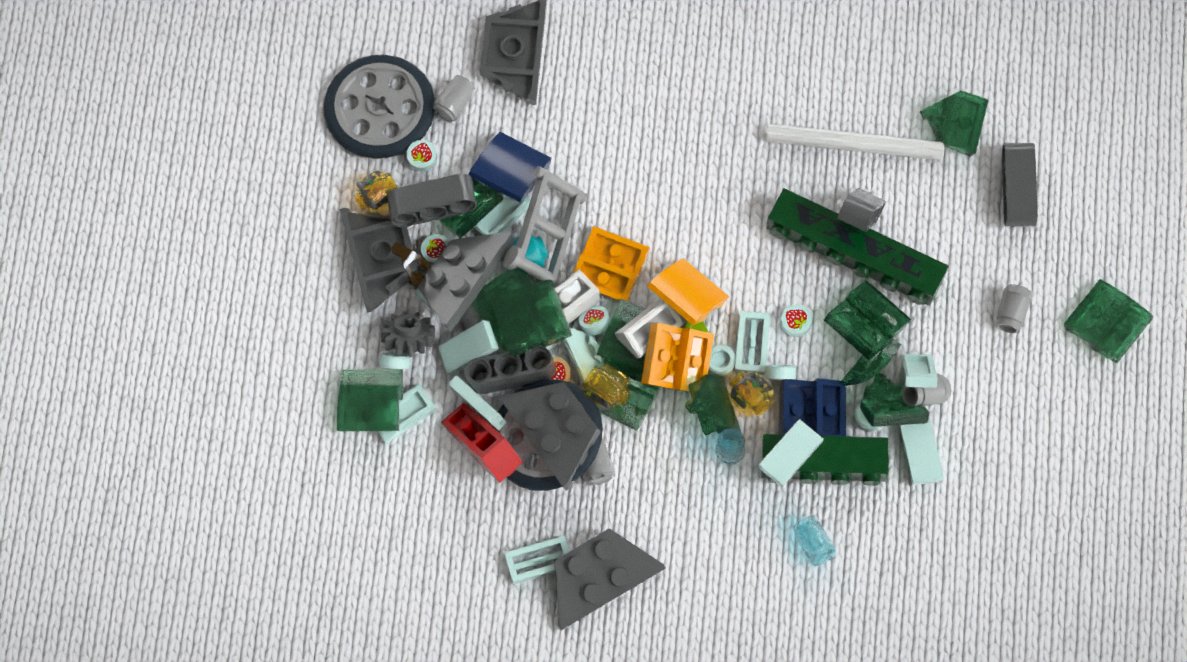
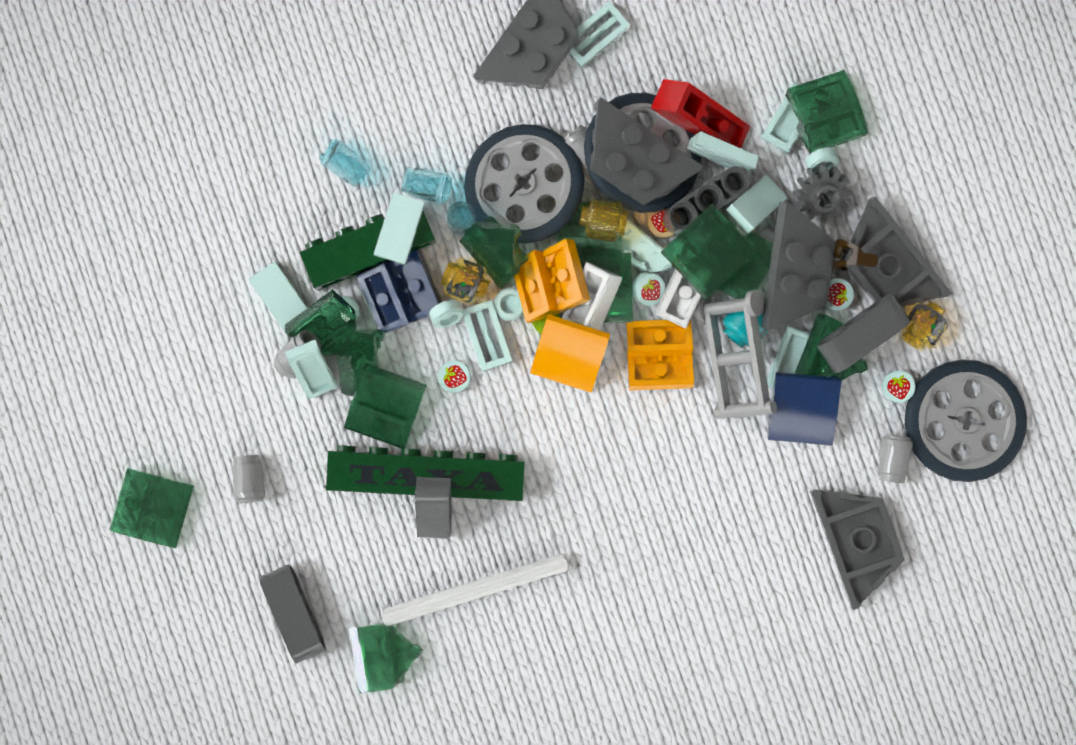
camera: 155 degrees right, 15 degrees up
none -> clear light blue piece [401,167,452,204]
none -> light grey wedge [464,124,585,244]

